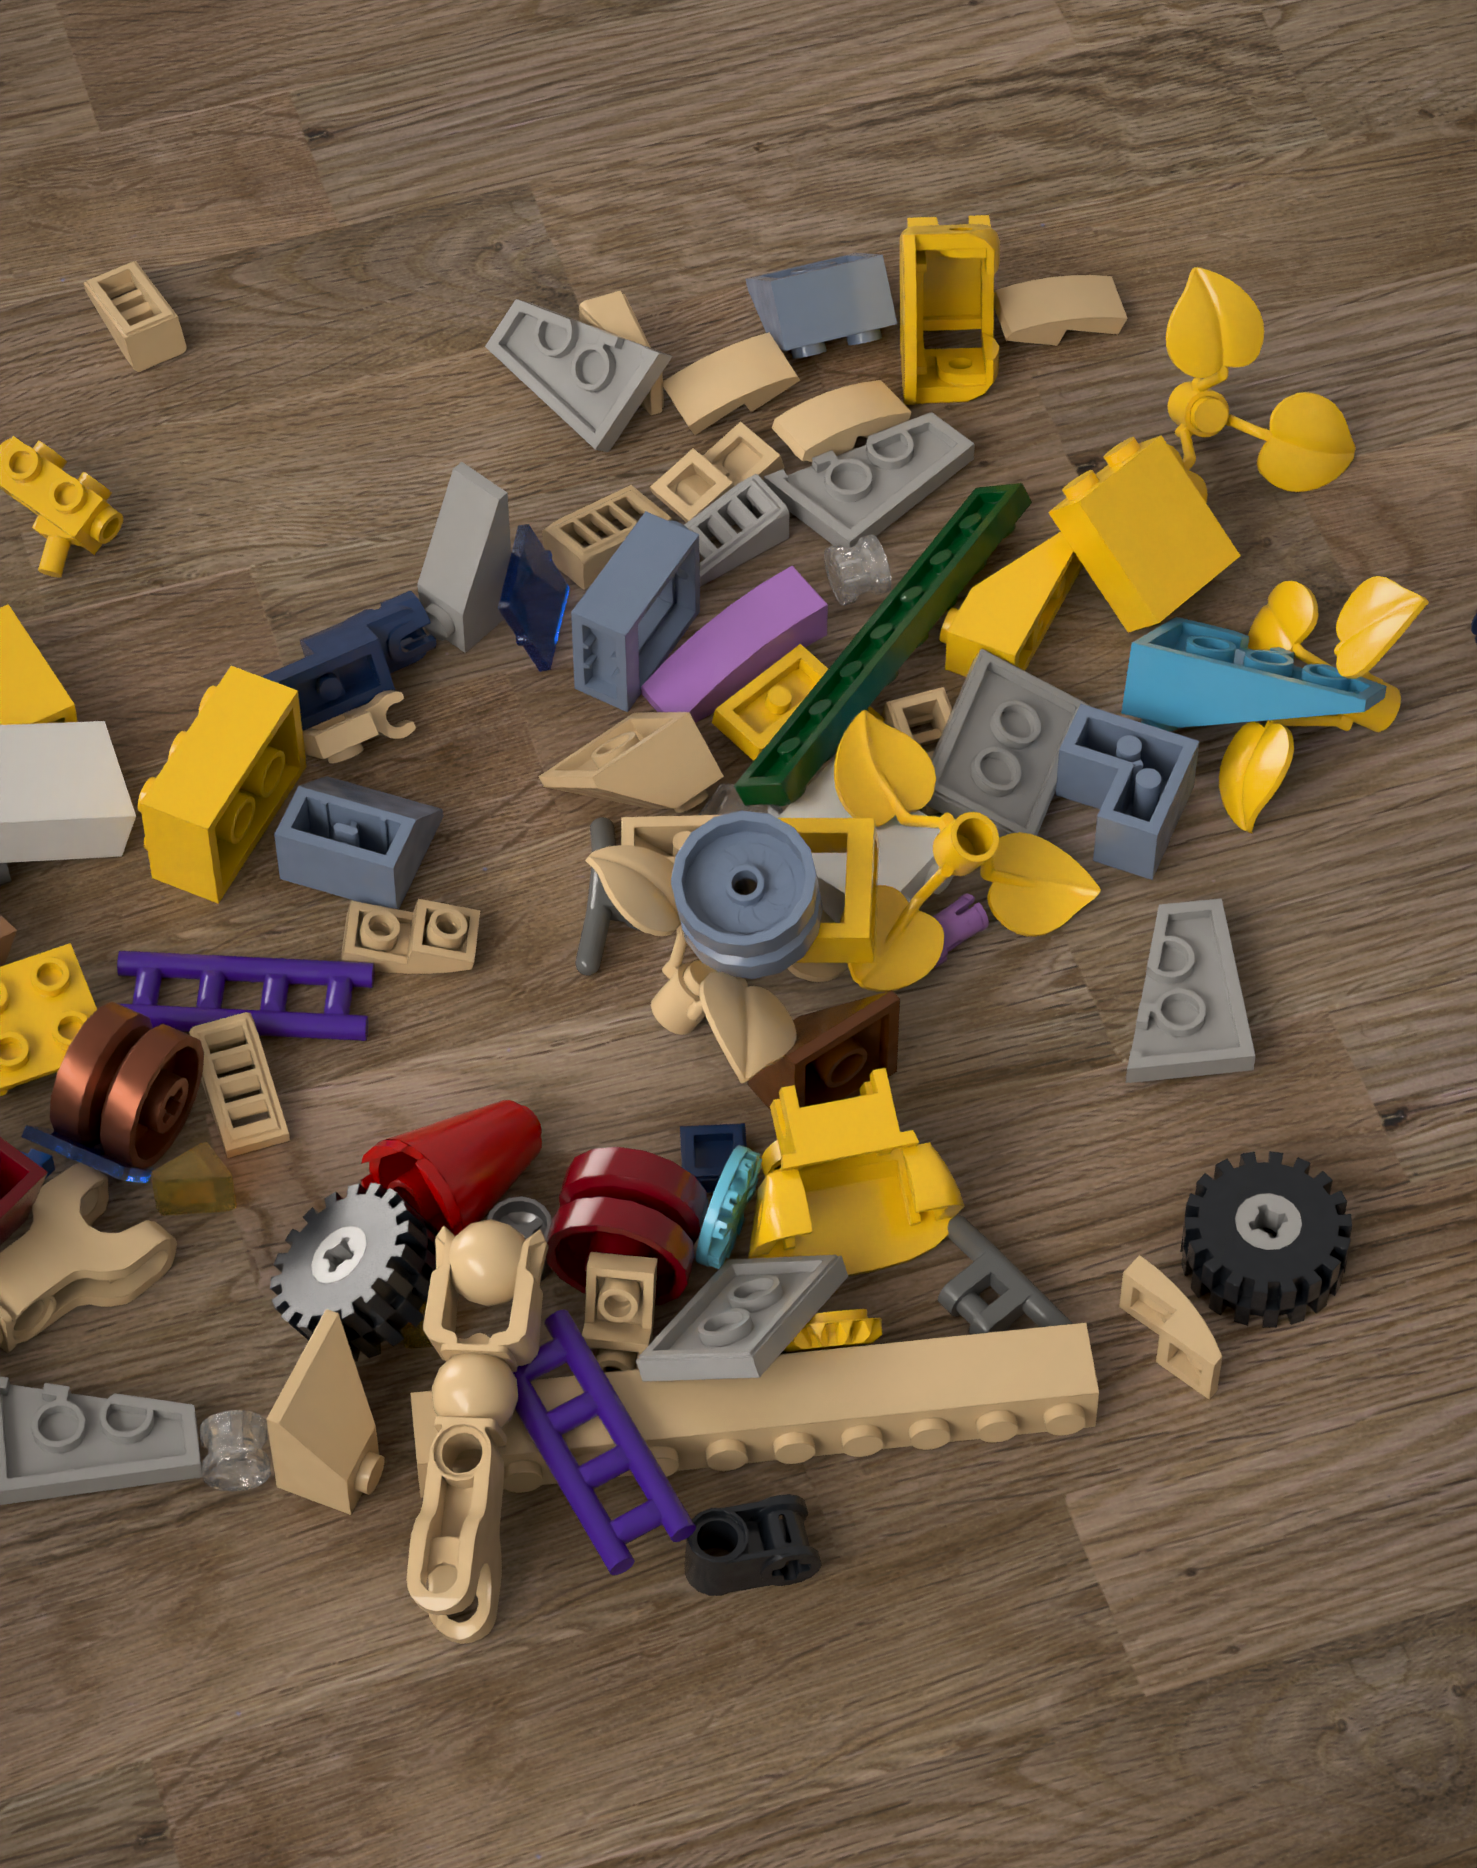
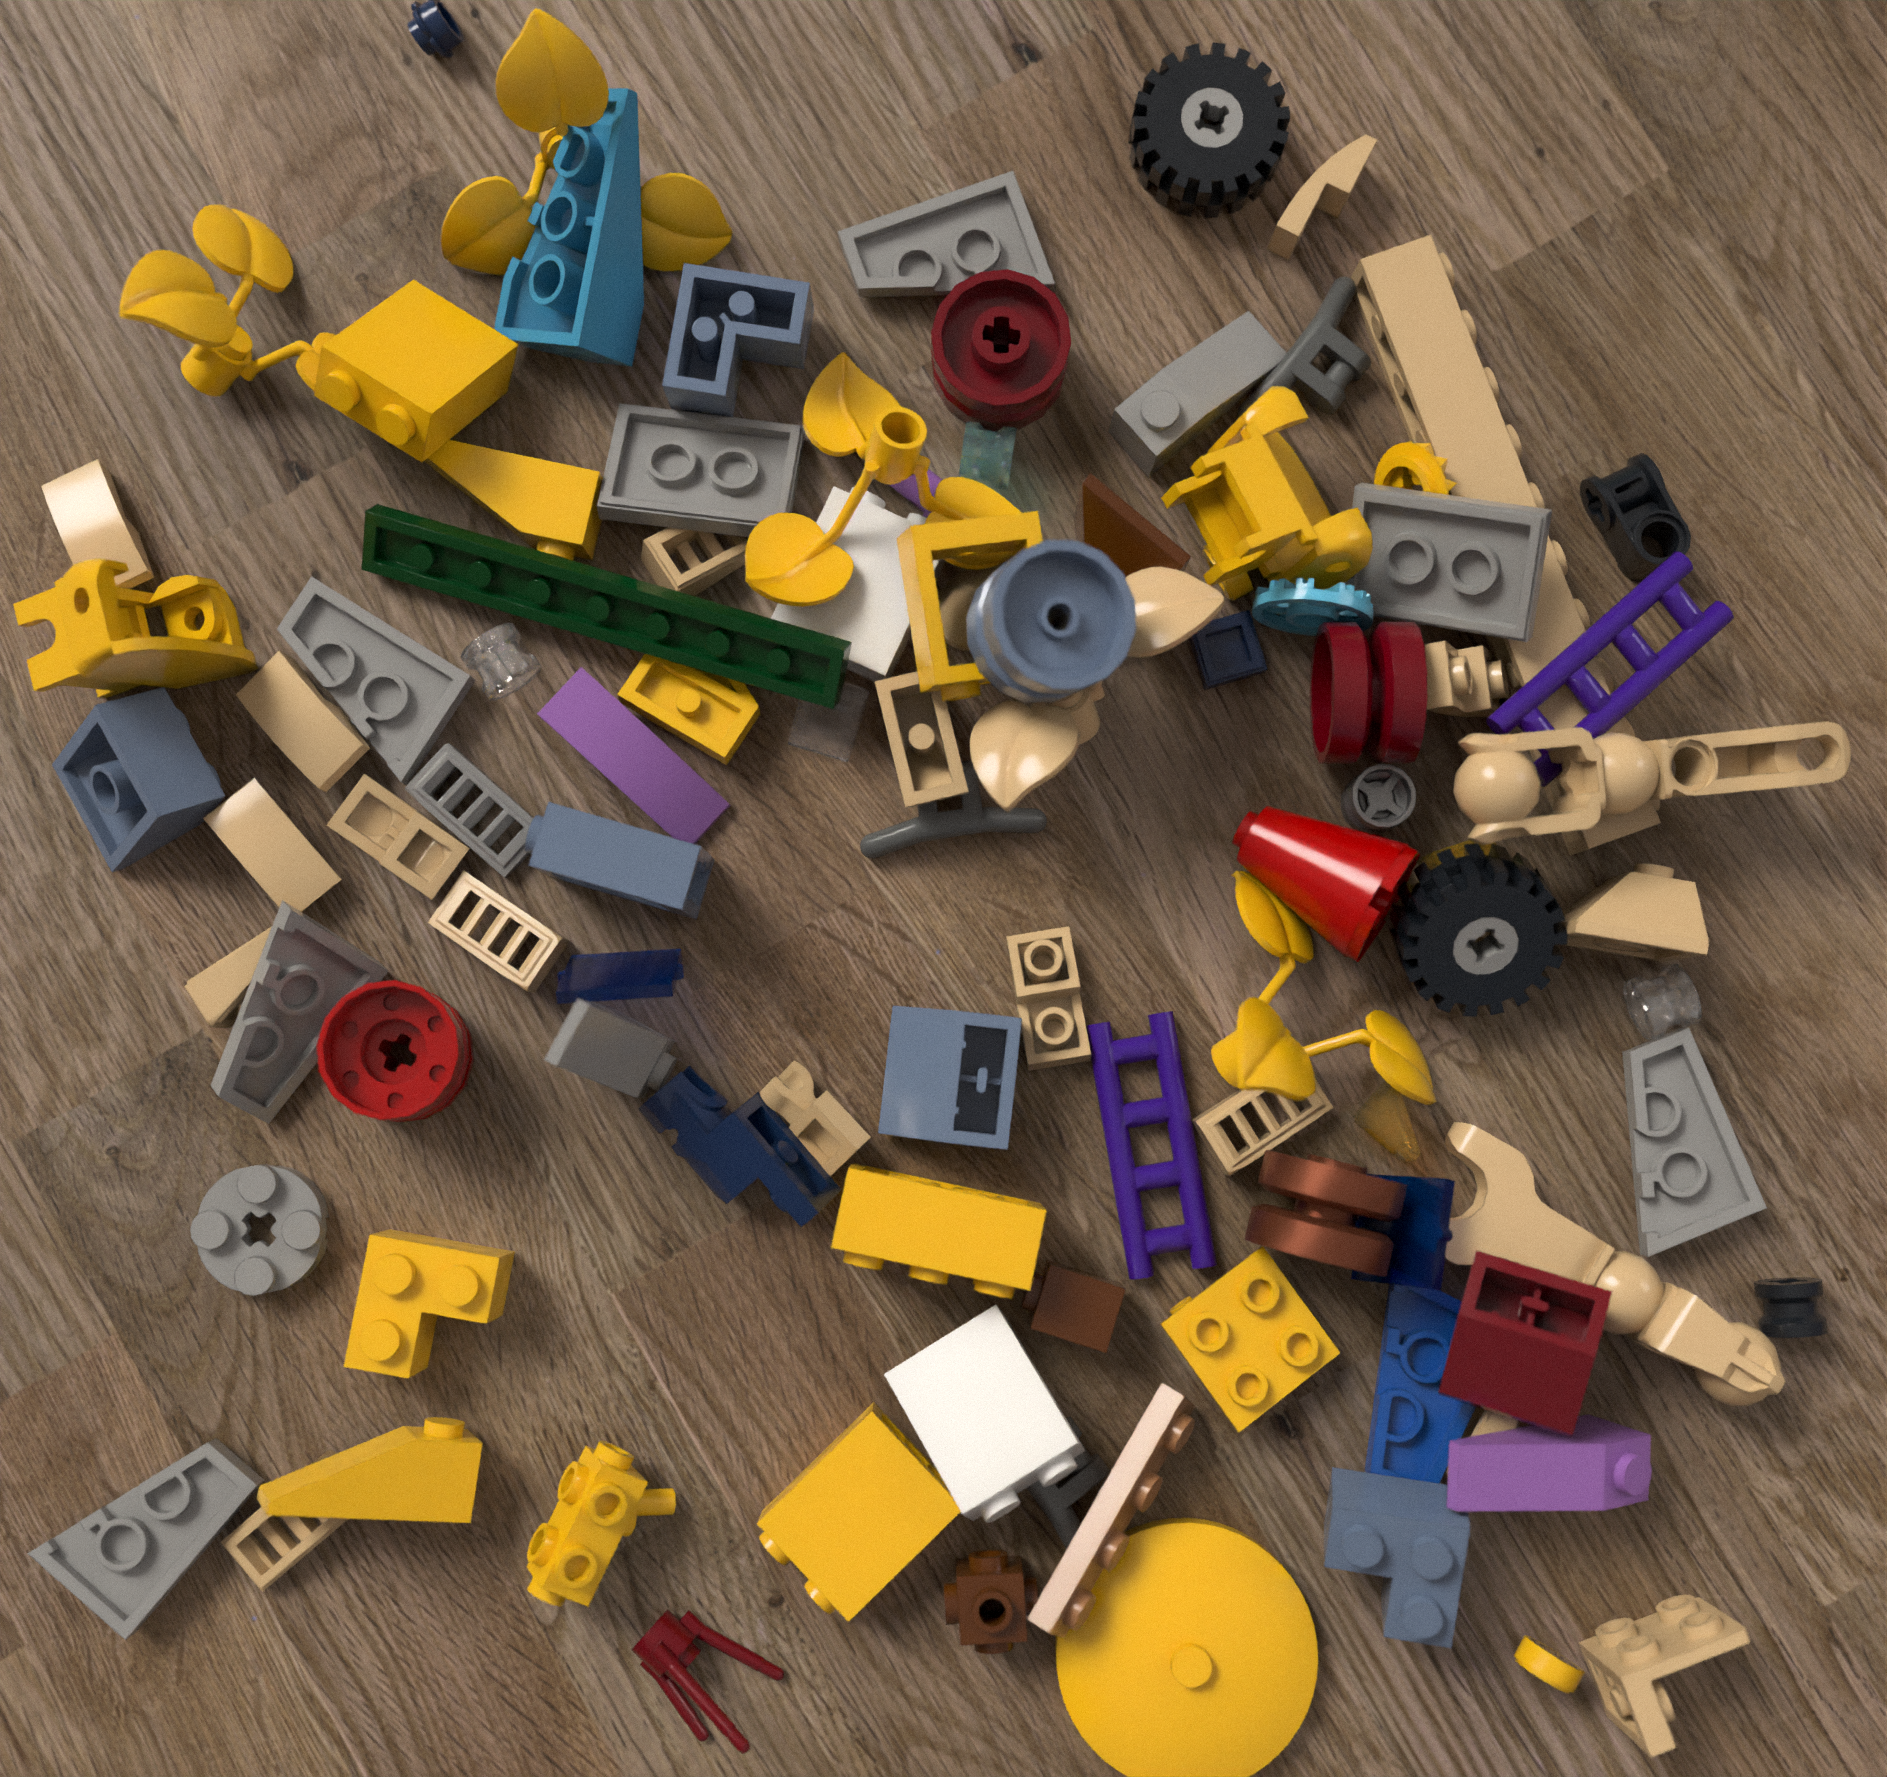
camera: 105 degrees left, 30 degrees up
tan slope [538,712,724,813] -> none
none -> light grey wing [27,1438,265,1640]
none -> light grey plate [190,1164,329,1296]
none -> yellow slope [257,1417,483,1523]
none -> red wheel [316,980,474,1123]
none -> yellow brick [344,1229,515,1378]
none -> dark red wheel [931,269,1071,432]
none -> clear light blue wheel [959,420,1017,490]
none -> reddish brown brick [1020,1260,1126,1353]
none -> light grey slope [1108,311,1287,477]
none -> yellow plant [1211,870,1437,1106]

